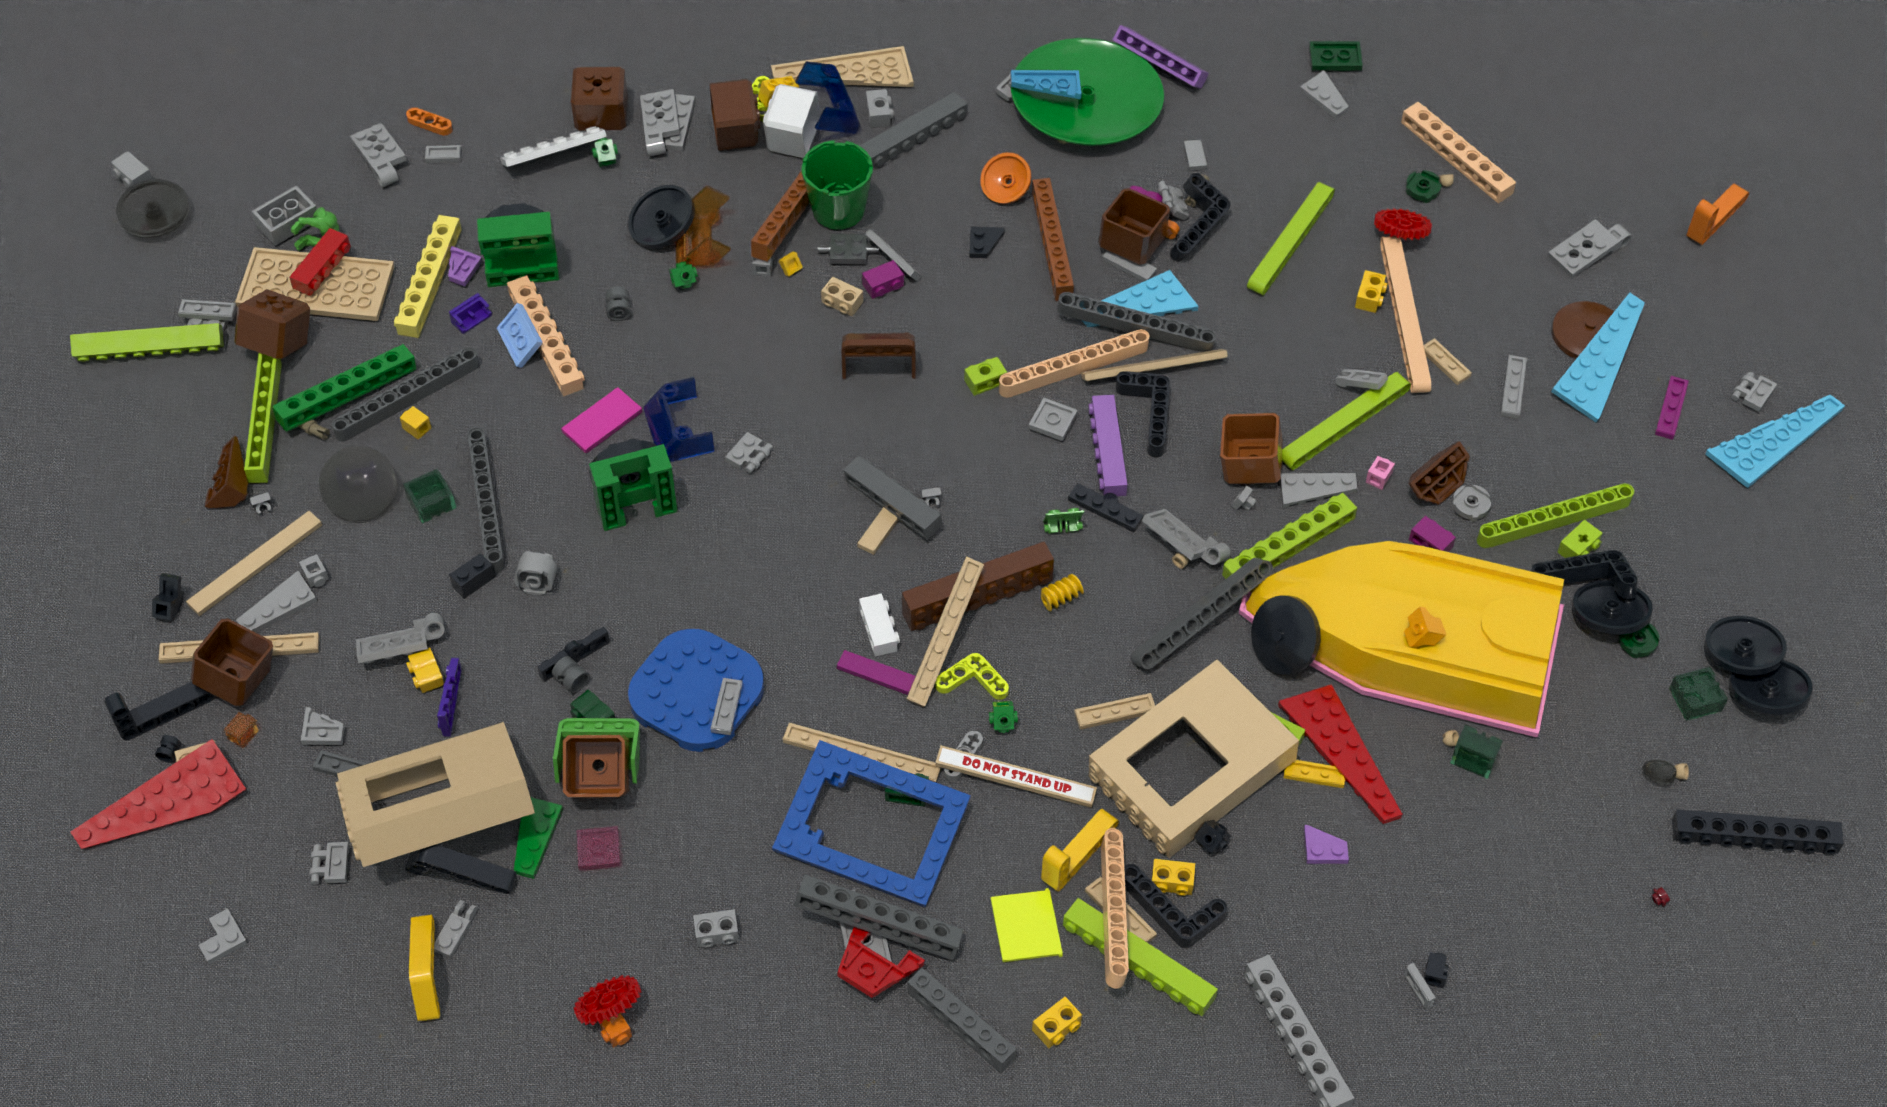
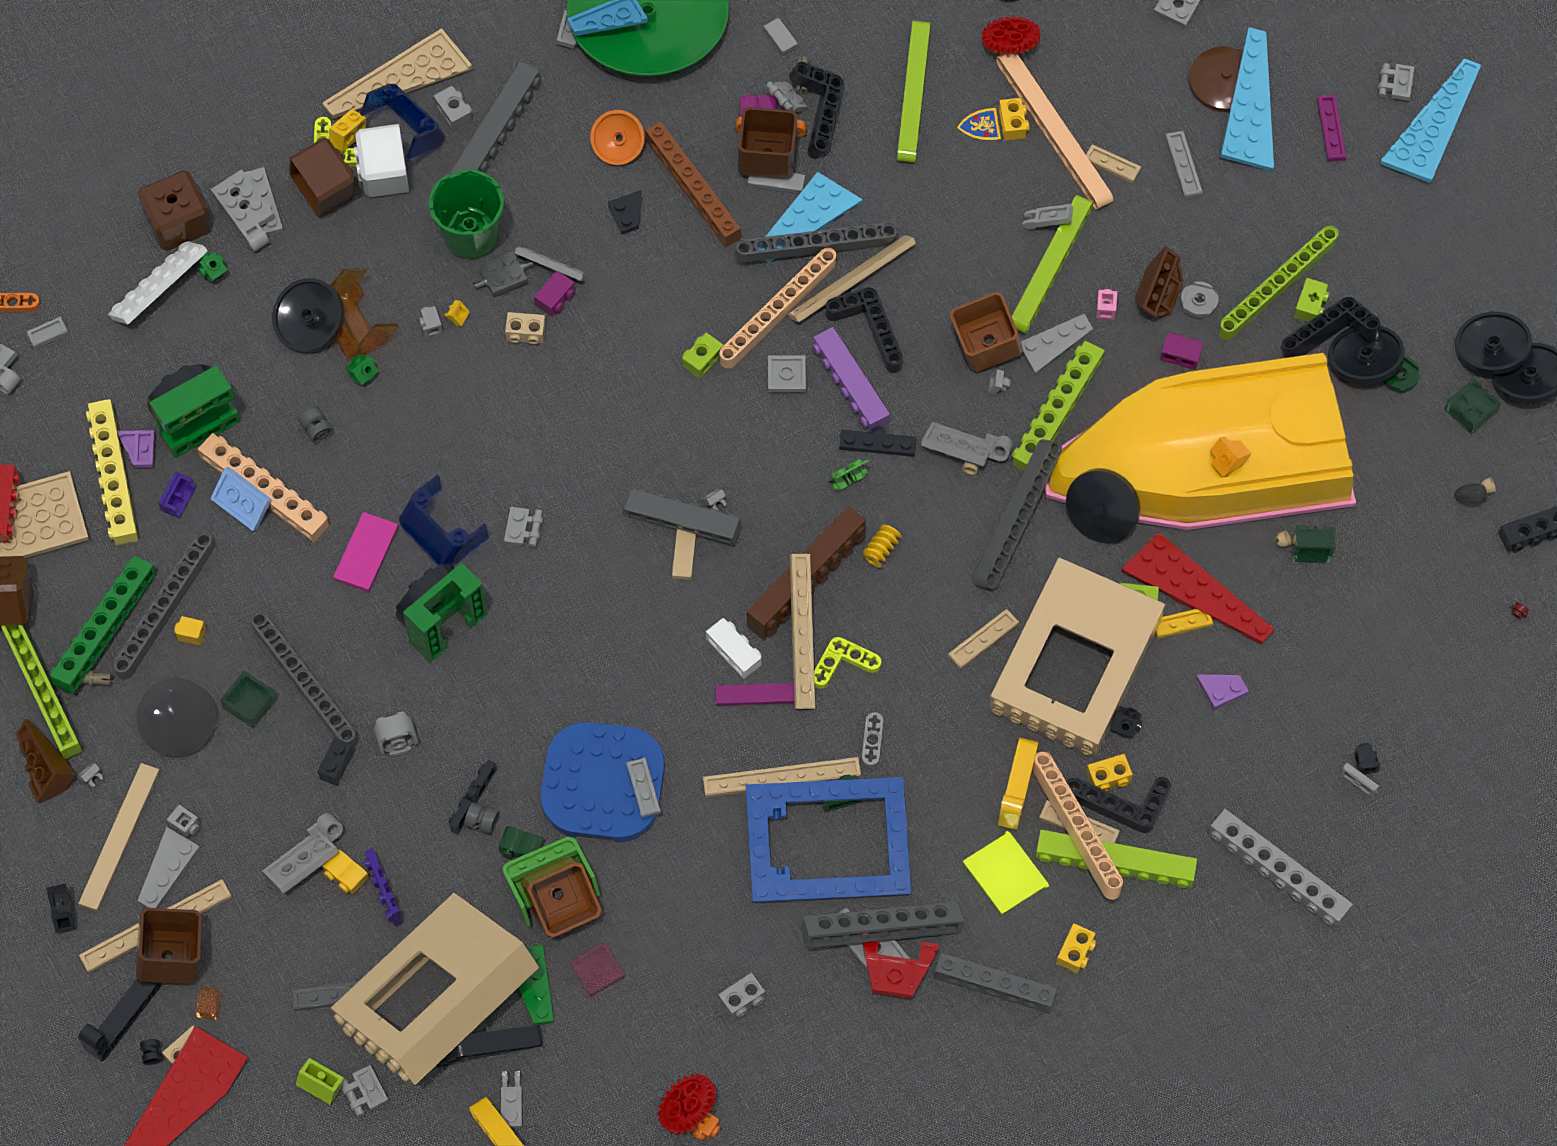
camera: 25 degrees left, 10 degrees up
light grey wing [301,707,345,745] -> none
dark orange brick [751,171,810,262] -> none
reddish brown windscreen [841,332,916,380] -> none
tile [935,745,1097,808] -> none
green brick [989,701,1018,733] -> none
none -> lime brick [296,1058,344,1105]
none -> sticker [957,108,1001,140]

